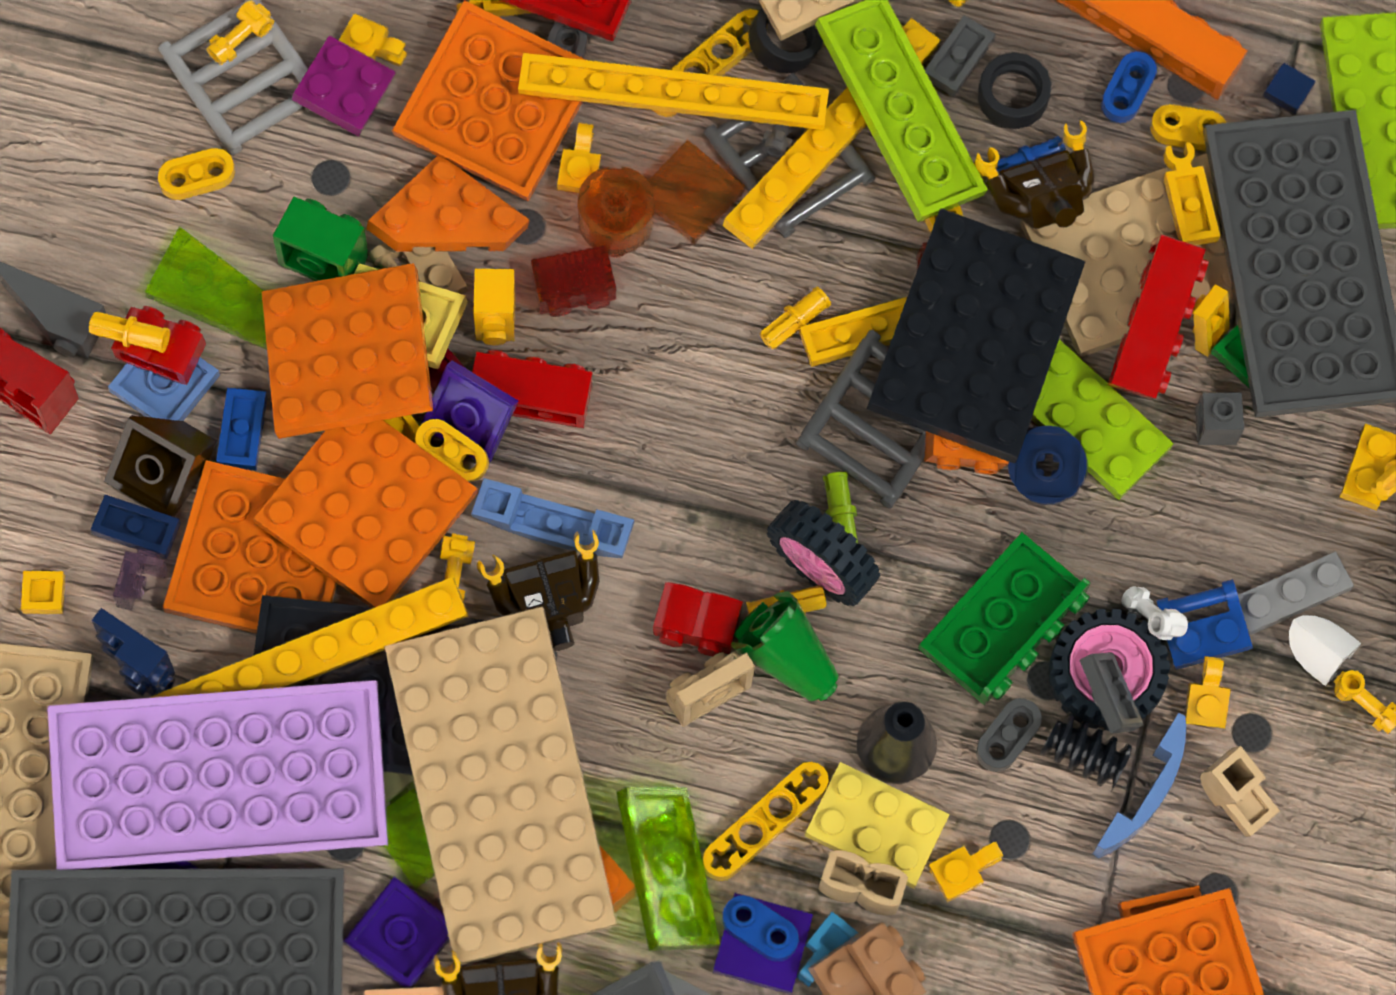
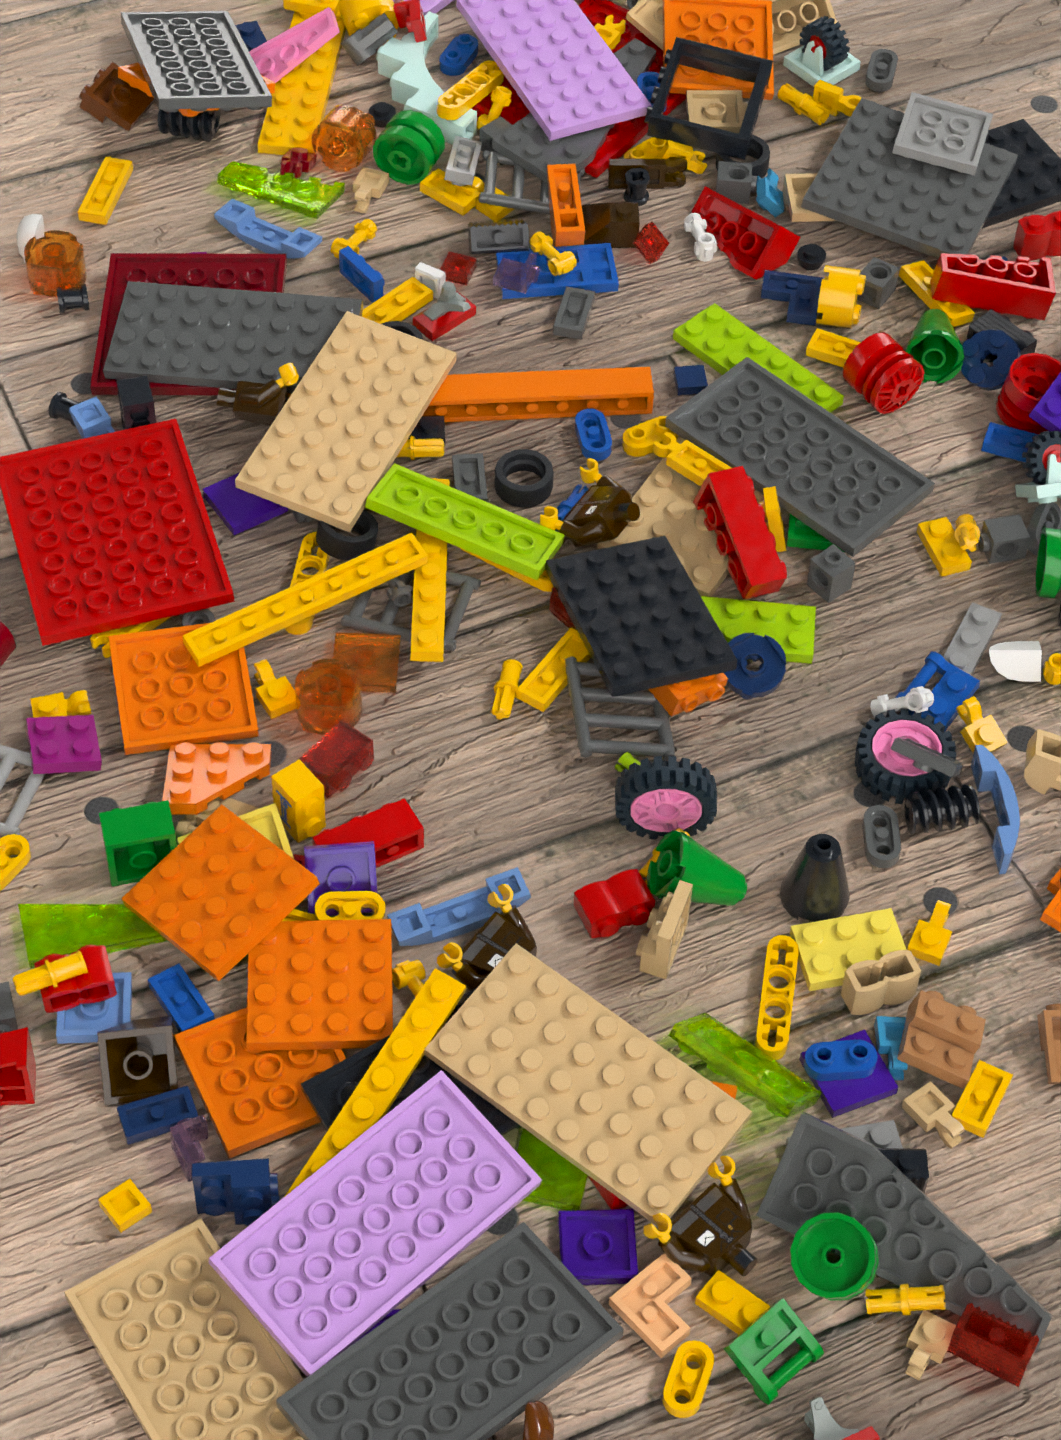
camera: 35 degrees left, 20 degrees down
green bracket [918,532,1091,706] -> none

